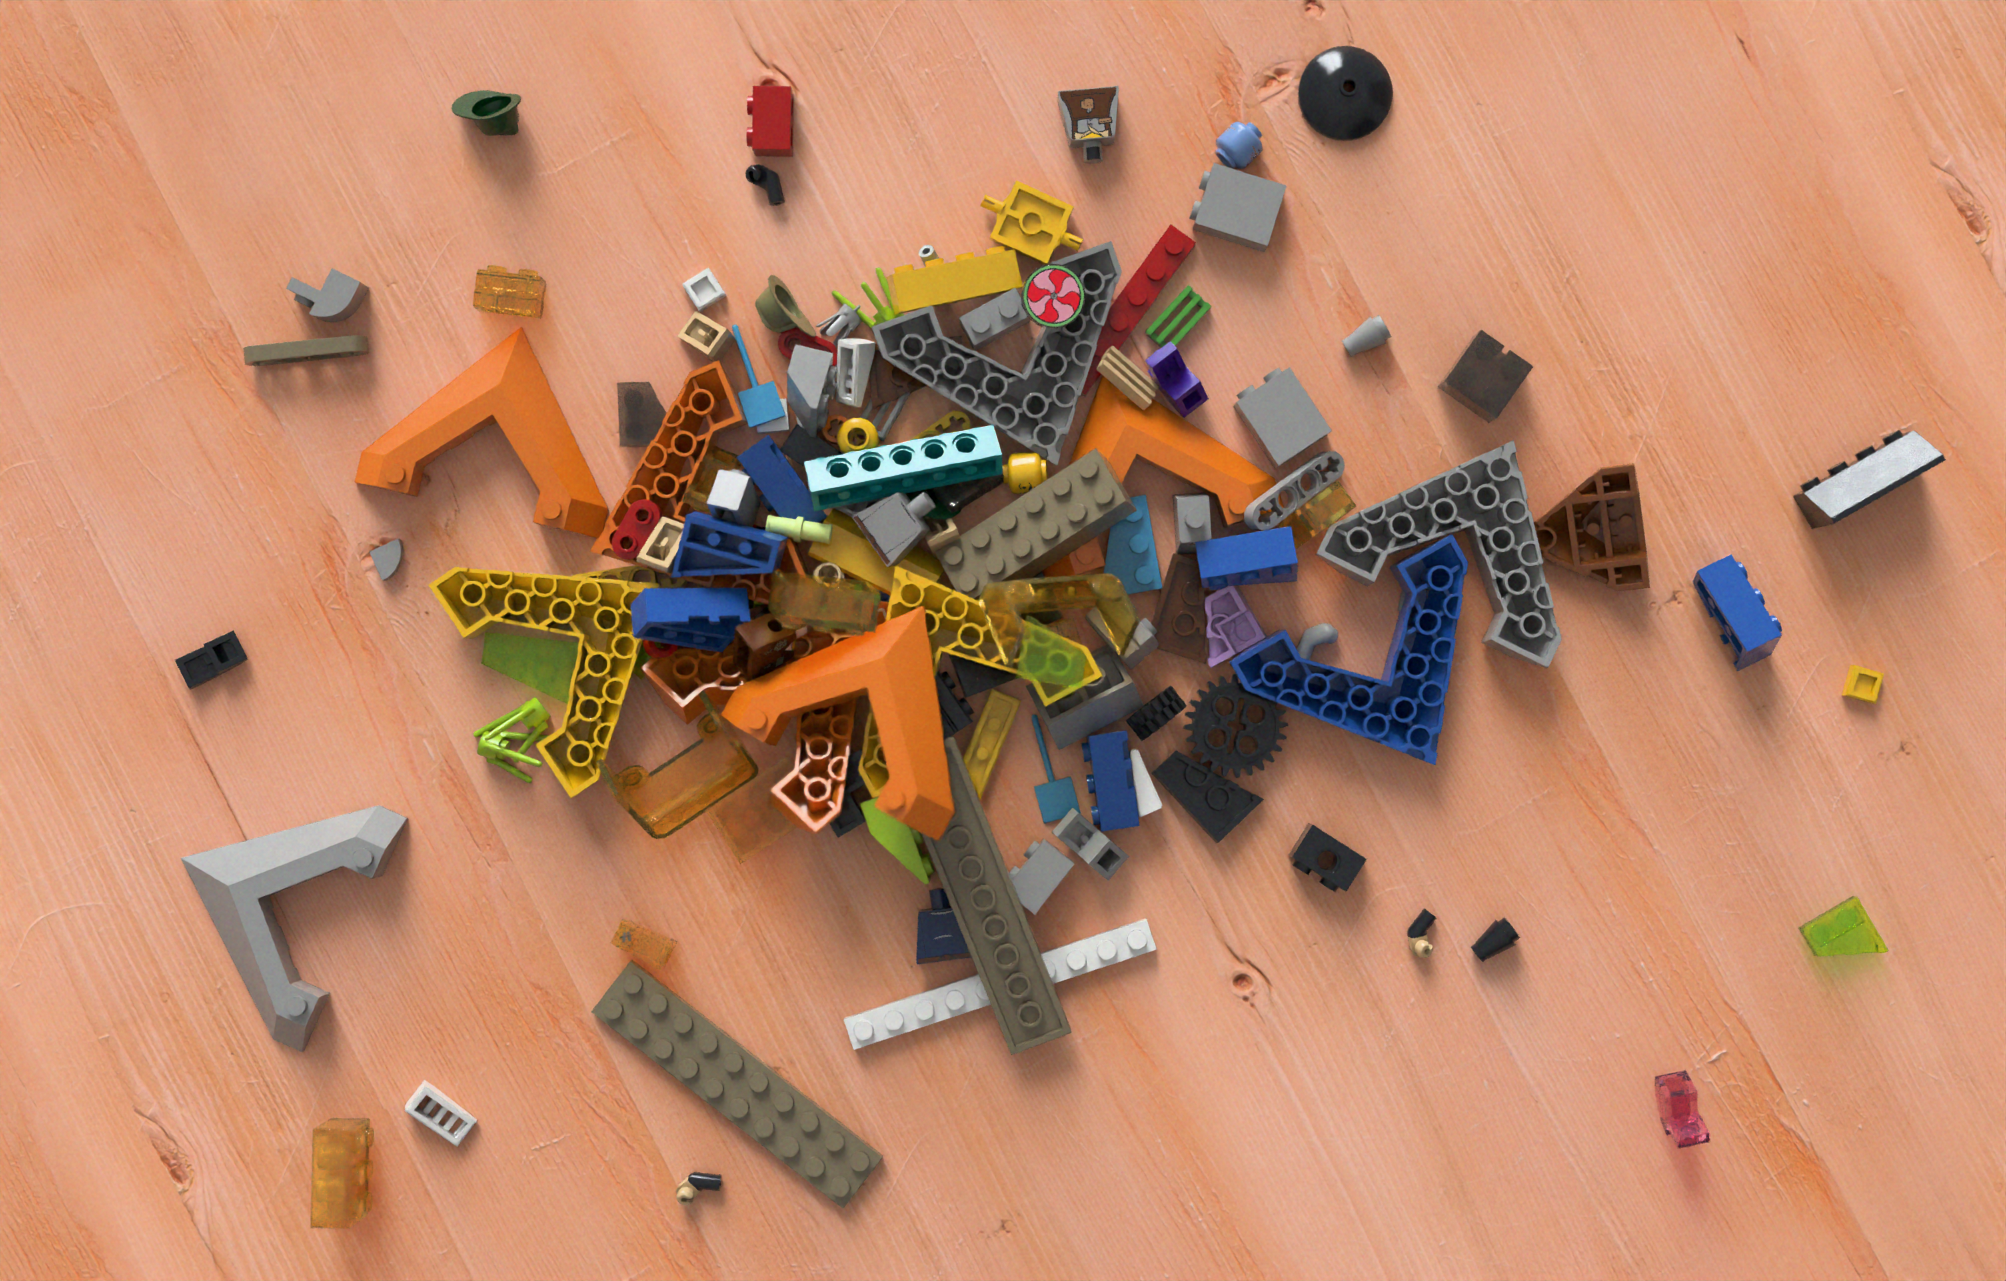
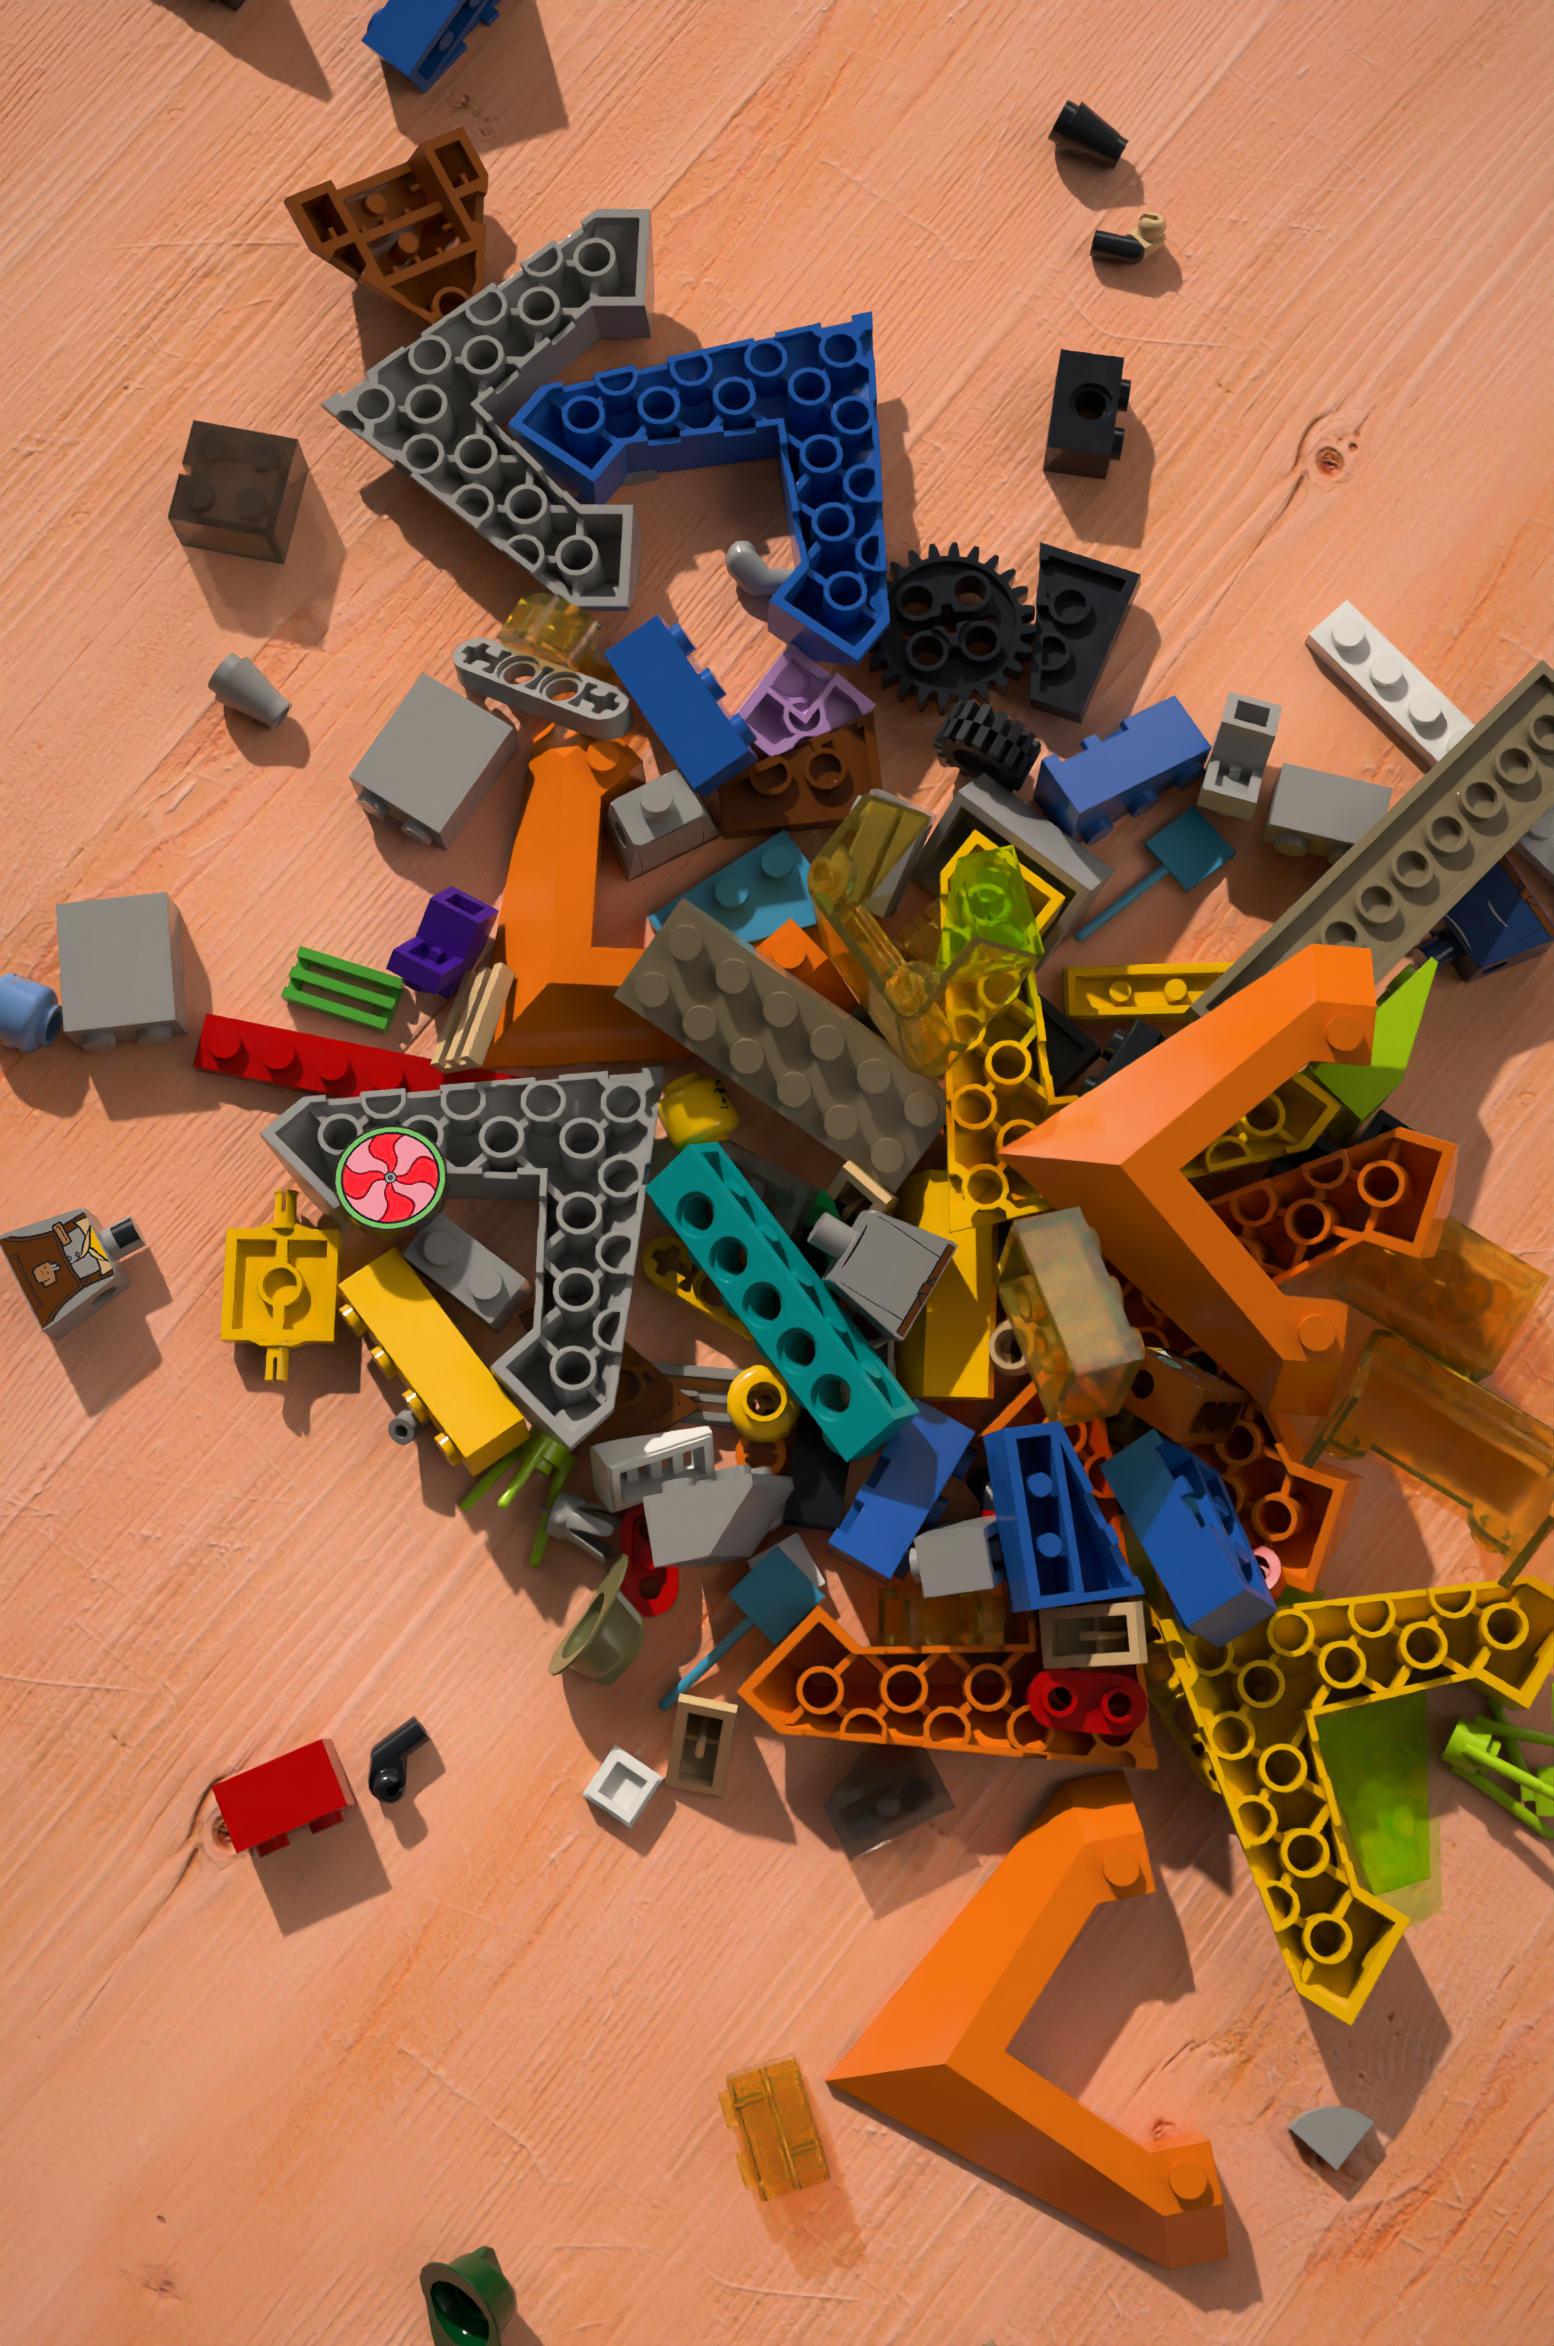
camera: 110 degrees left, 10 degrees down
yellowish green pin [765,515,833,544] -> none
white slope [1129,748,1162,818] -> none

